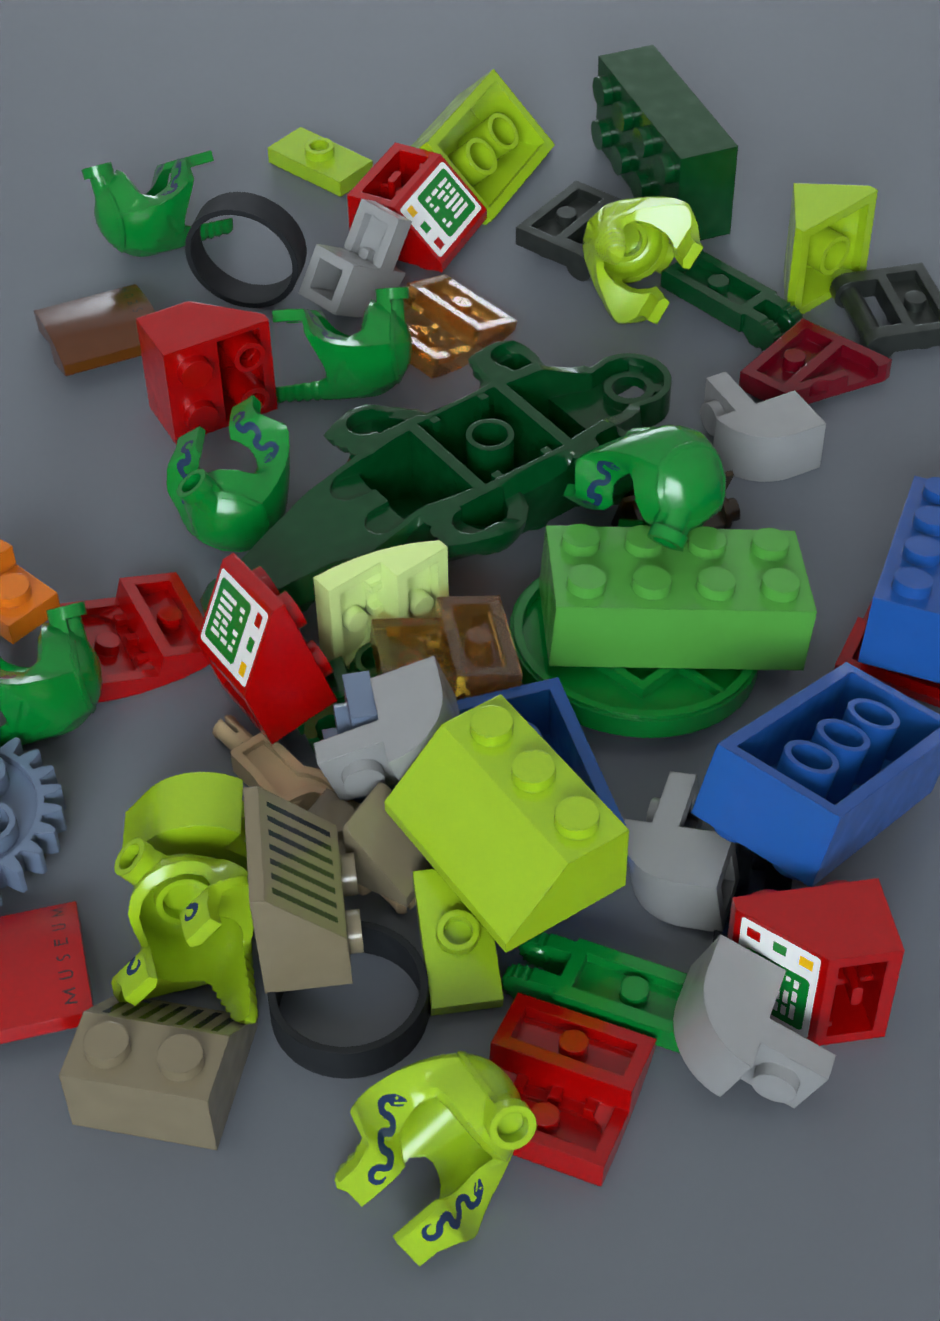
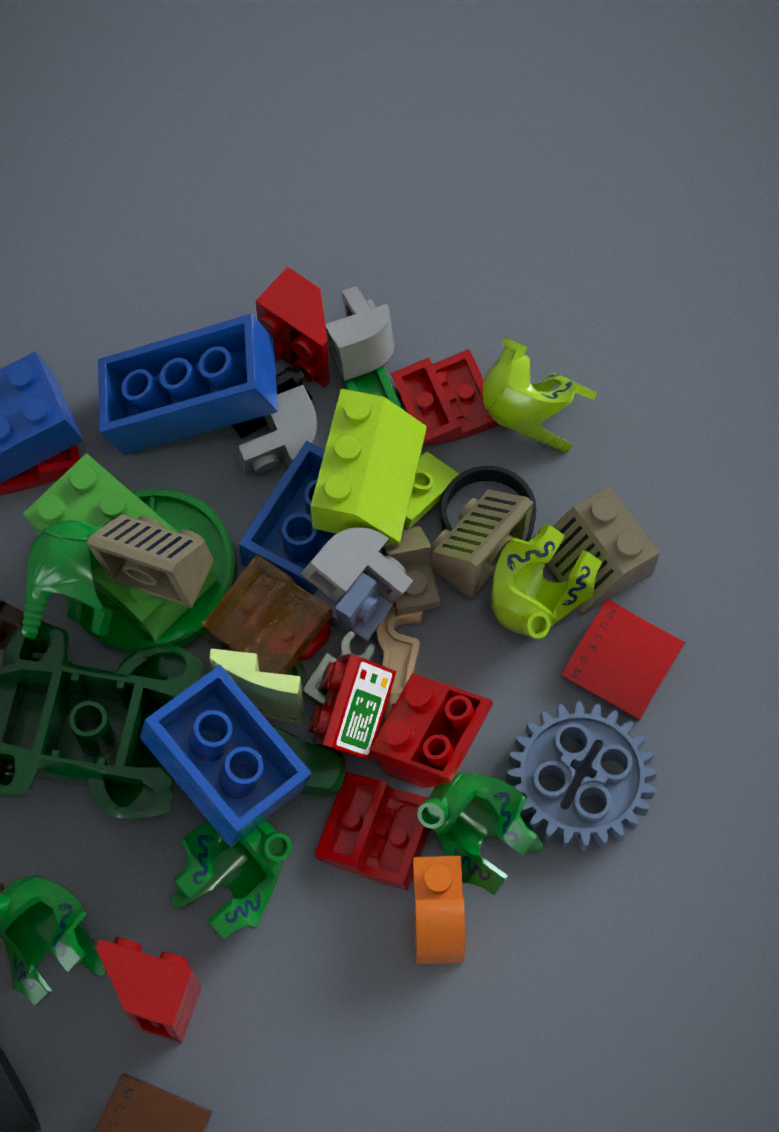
camera: 135 degrees left, 20 degrees up
lime brick [122,772,248,872] -> none
none -> dark tan slope [87,514,214,608]
none -> blue brick [140,665,312,847]
none -> red slope [370,673,493,789]

